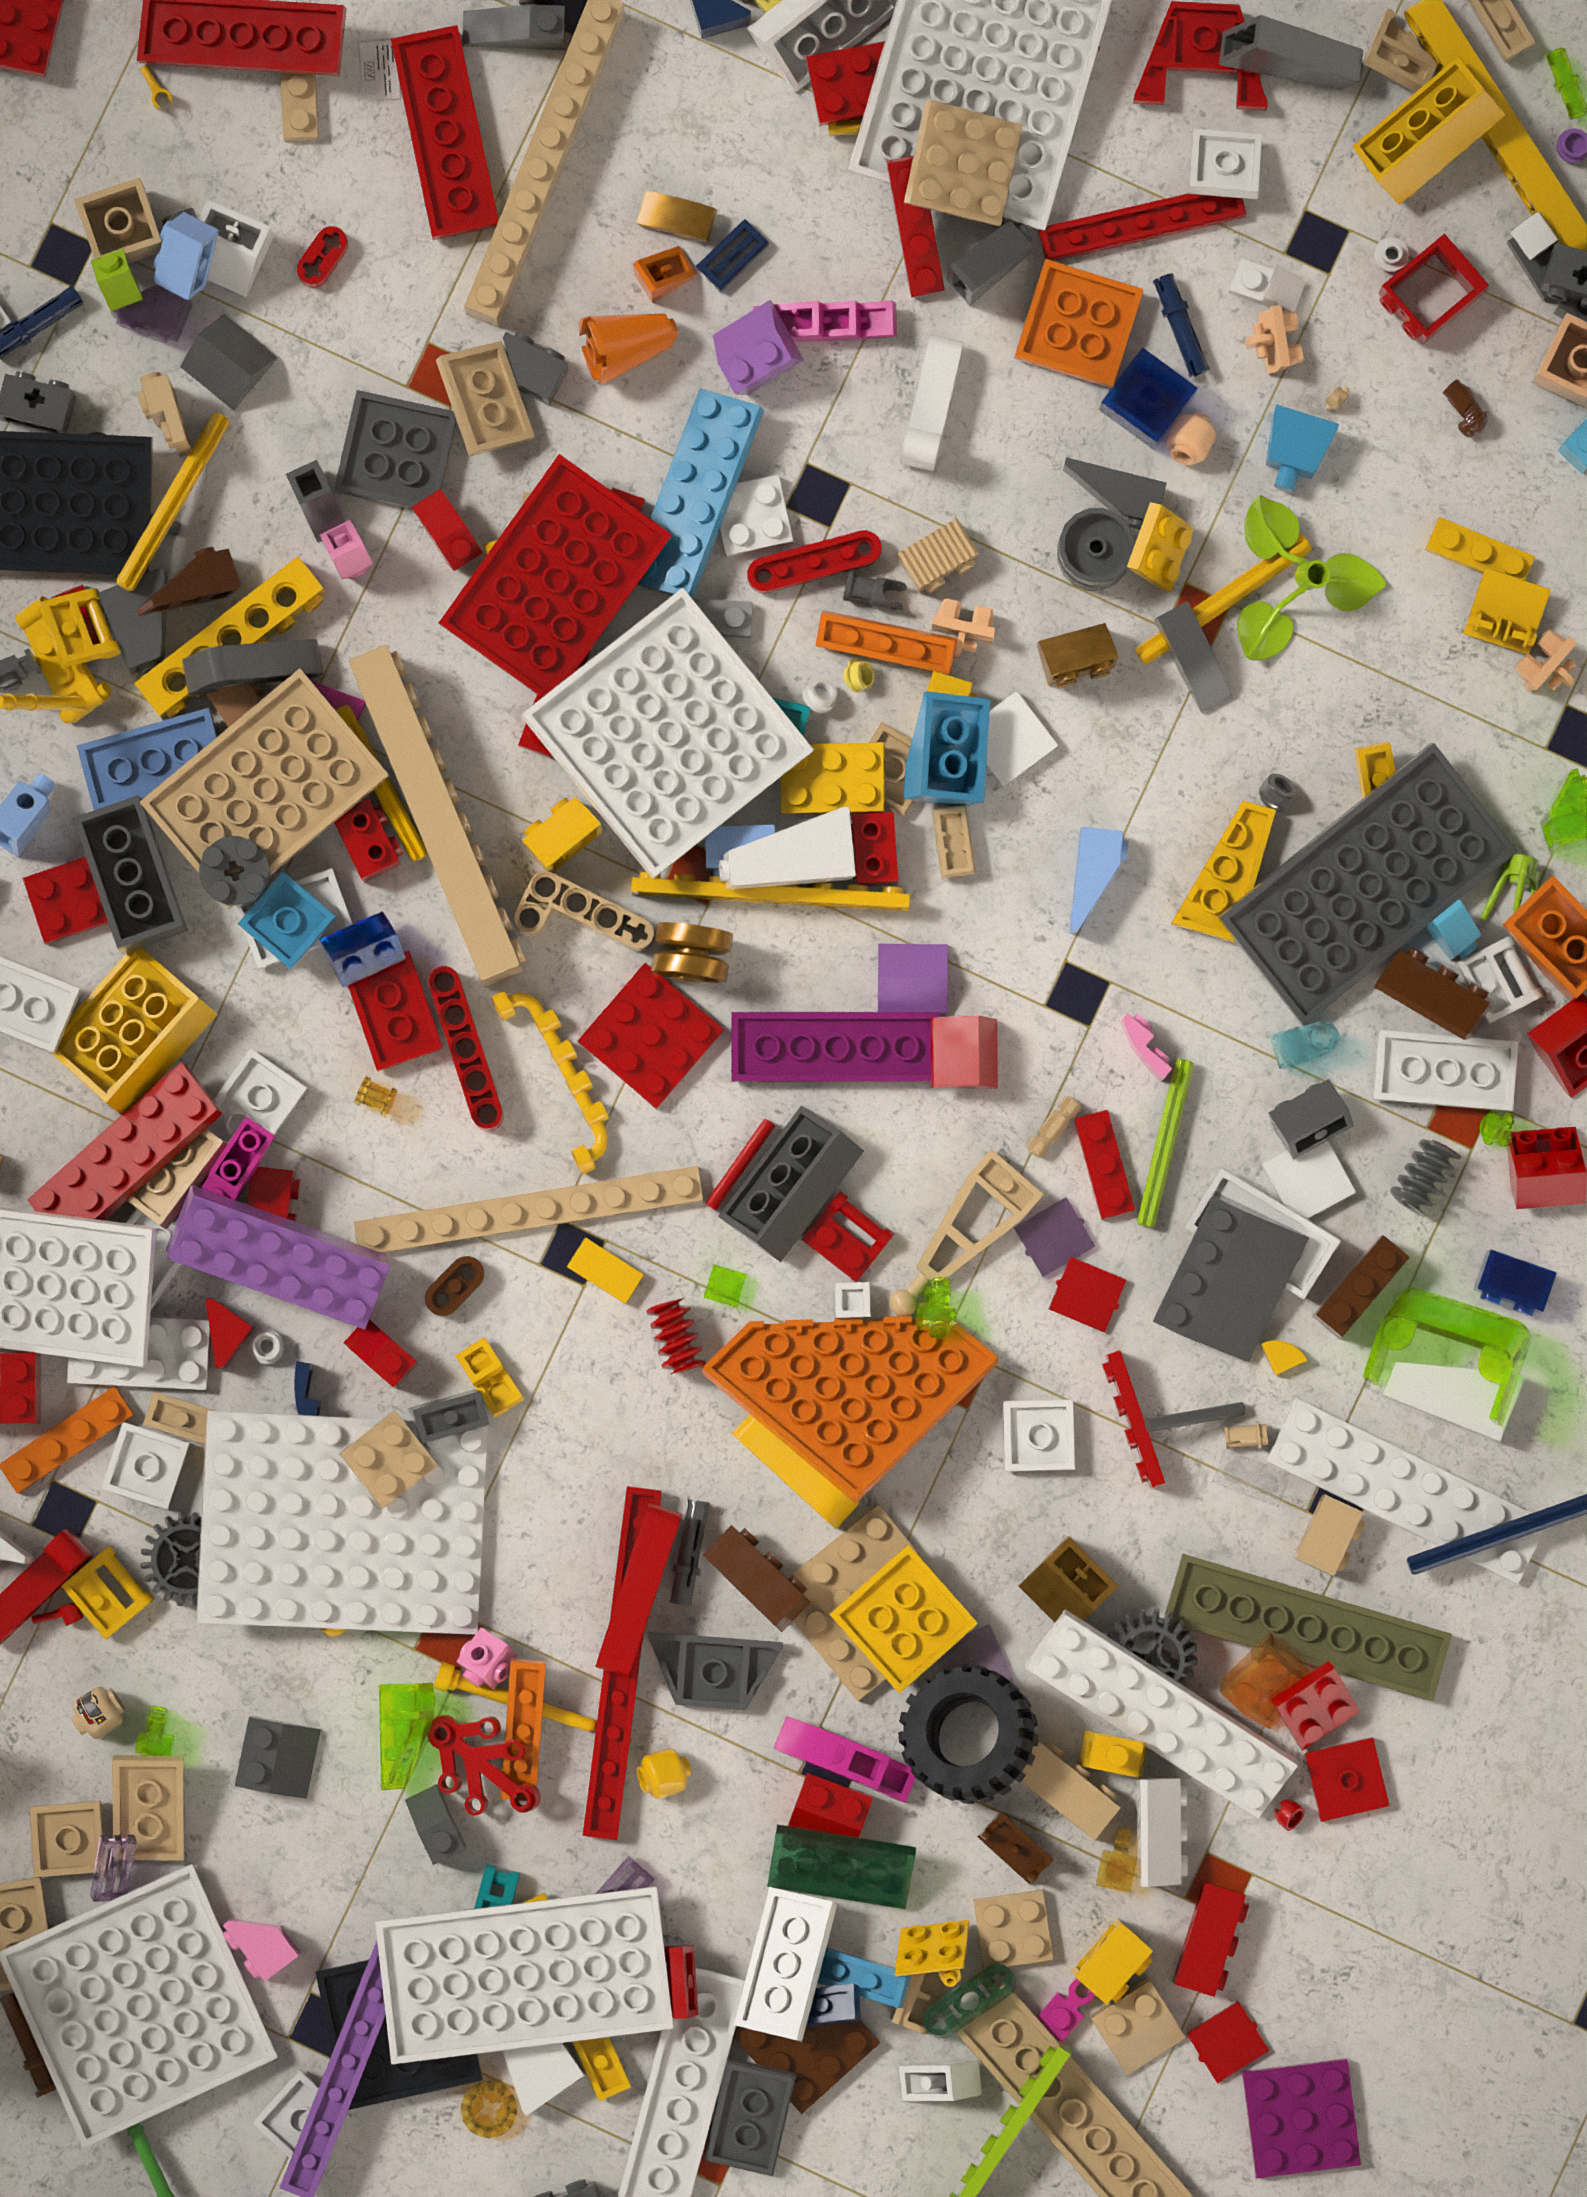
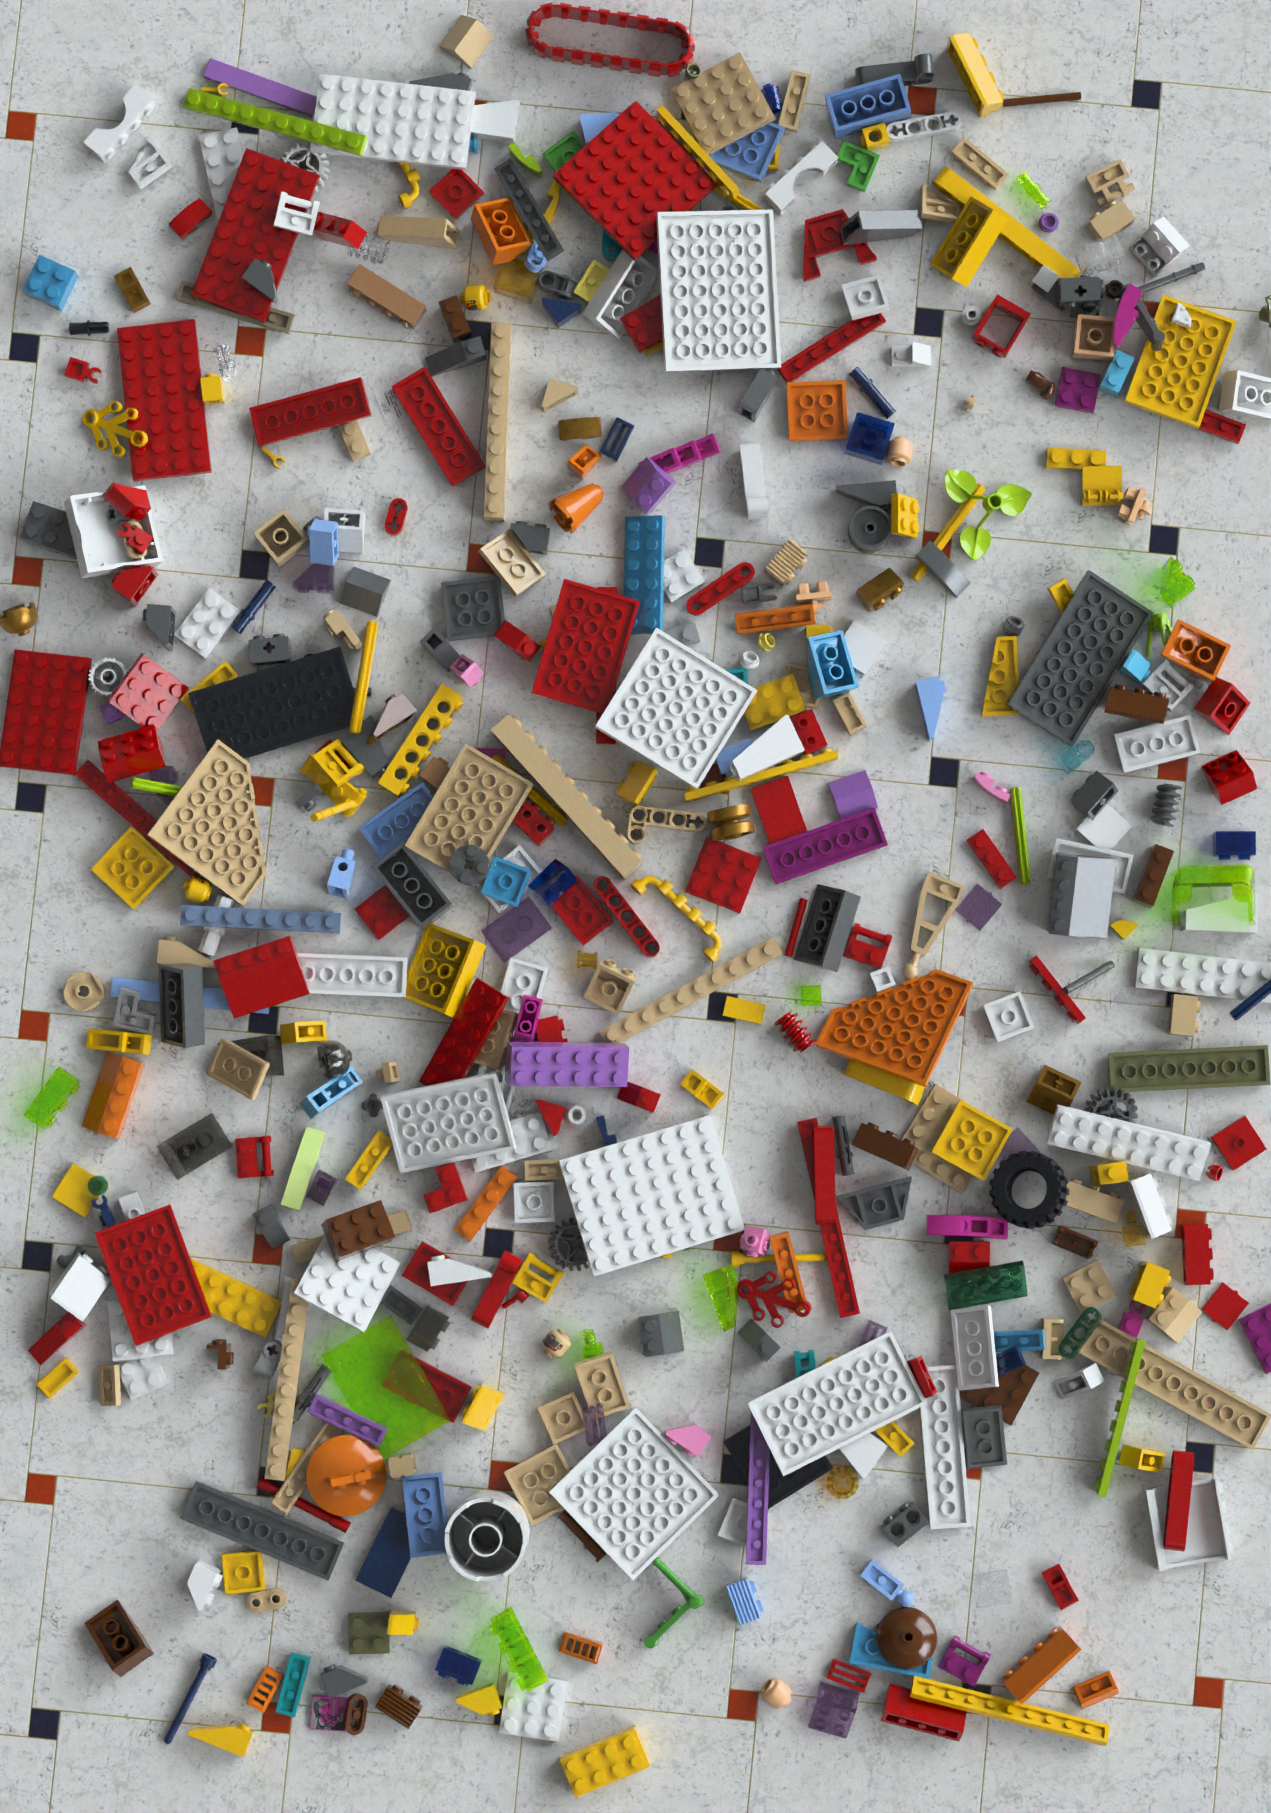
camera: 15 degrees left, 0 degrees up
lime brick [91,248,143,312] -> none
dark grey beam [182,639,324,696] -> none
tan plate [339,1410,438,1509] -> none
dark grey panel [409,1389,489,1444] -> none
reddish brown plate [425,1256,485,1317] -> none
yellow head [637,1748,691,1799] -> none
red plate [886,155,945,298] -> none
yellow hinge [894,1920,970,1987] -> none
tan plate [904,100,1023,227] -> none
clear neon green plate [916,1277,956,1338] -> none
slope [930,1015,998,1089] -> none
tan axle [1026,1096,1081,1158] -> none
red piece [1048,1256,1126,1333] -> none
clear orange slope [1220,1633,1311,1729] -> none
tan pin [1224,1421,1268,1449] -> none
light nougat hips [1245,305,1304,375] -> none
dark azure torso [1266,404,1339,493] -> none
red plate [1271,1661,1360,1751] -> none
clear neon green plate [1480,1111,1514,1147] -> none
none -> clear purple tile [481,896,552,963]
none -> tan slope [542,379,578,412]
none -> tan plate [583,959,637,1015]
none -> red tile [751,776,807,844]
none -> magenta plate [1055,367,1101,414]

